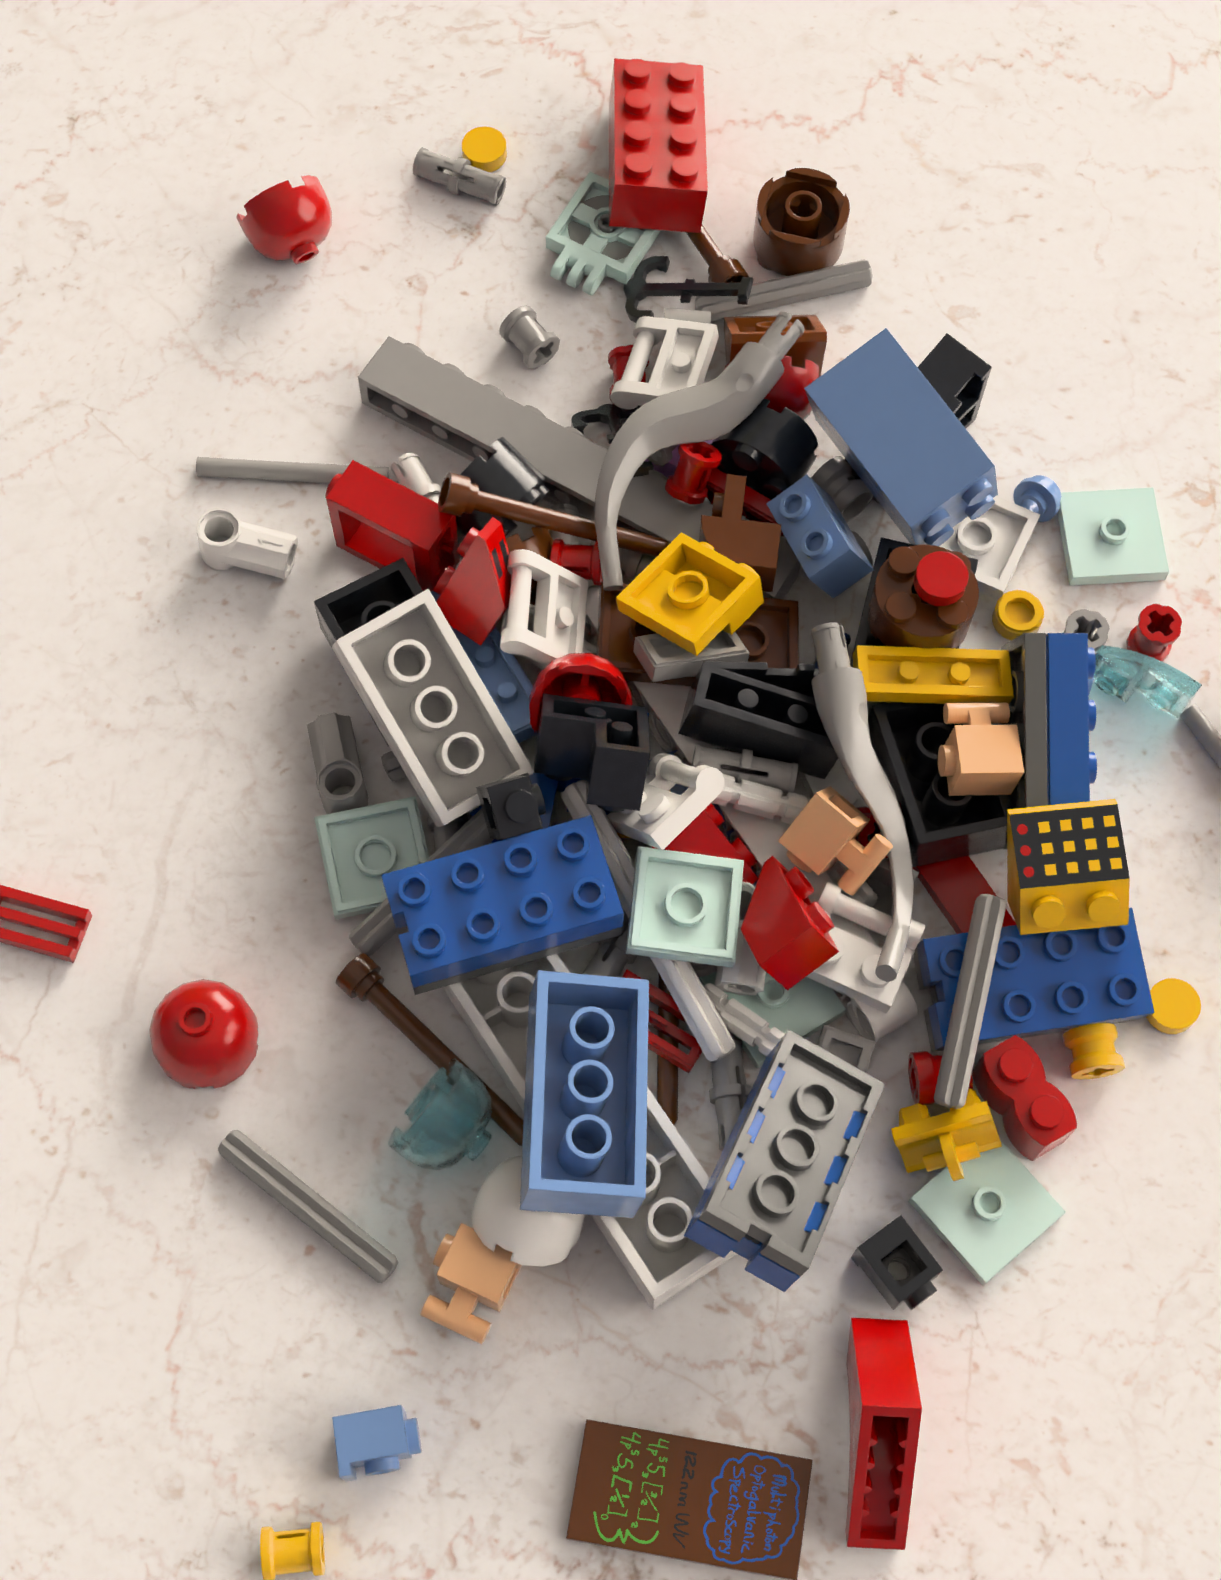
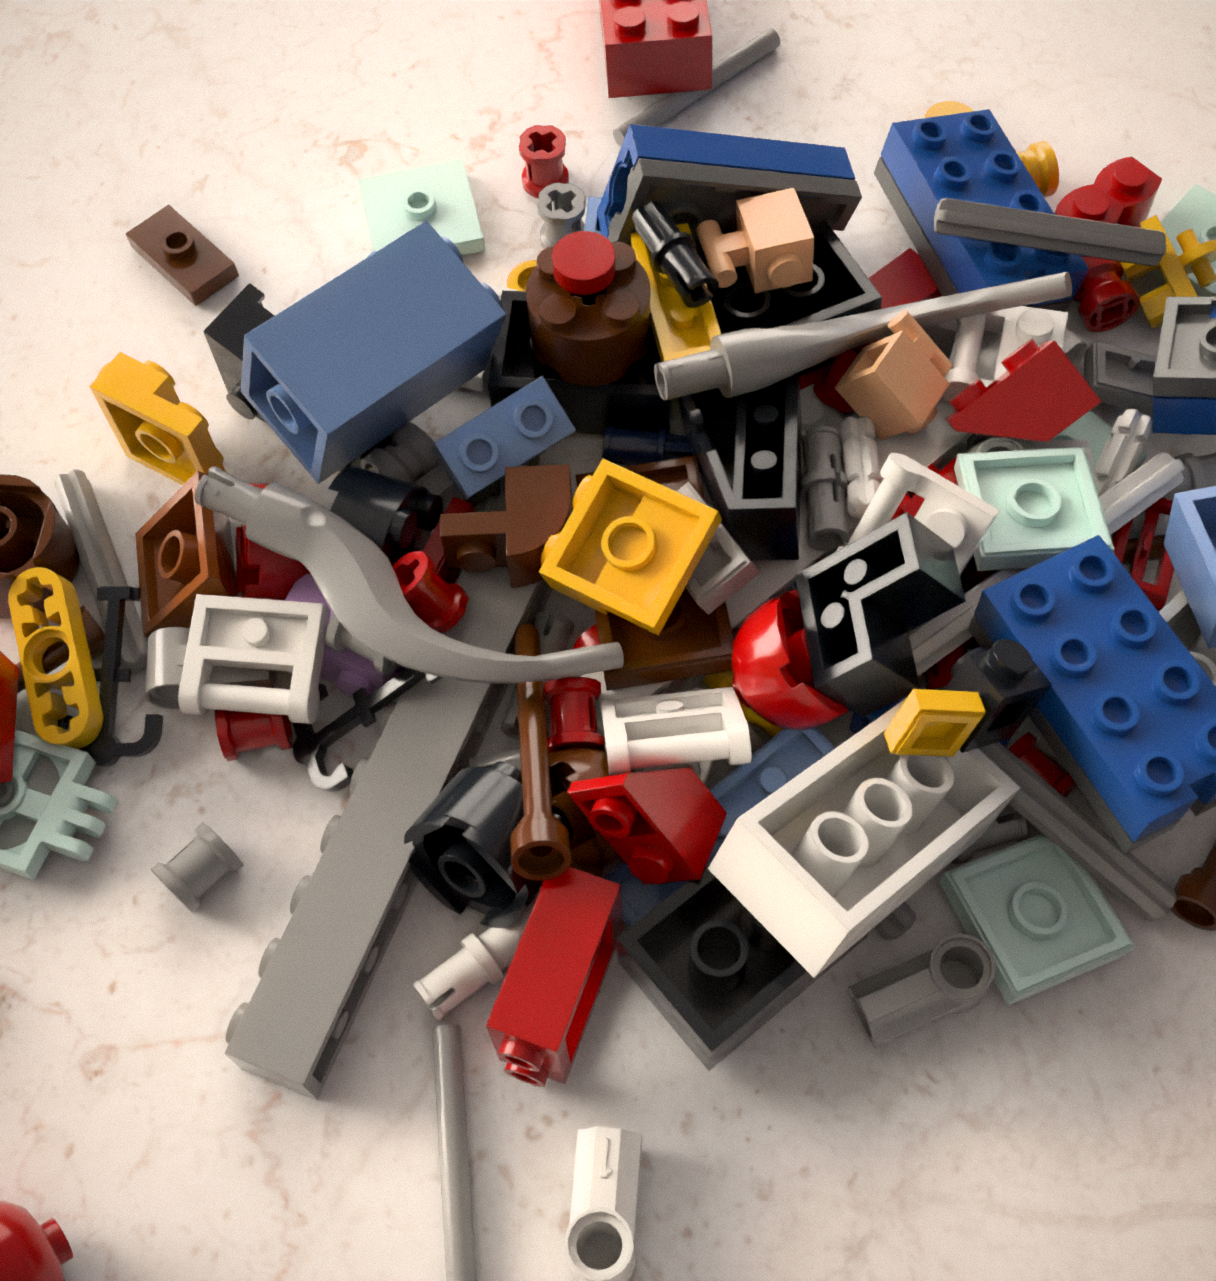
camera: 95 degrees left, 5 degrees down
slope [1007,799,1130,935] -> none
clear light blue slope [1093,645,1202,719] -> none
none -> yellow beam [8,567,103,749]
none -> yellow plate [89,352,226,485]
none -> reddish brown plate [125,204,239,306]
none -> black axle [632,200,719,308]
none -> yellow tile [884,689,986,757]

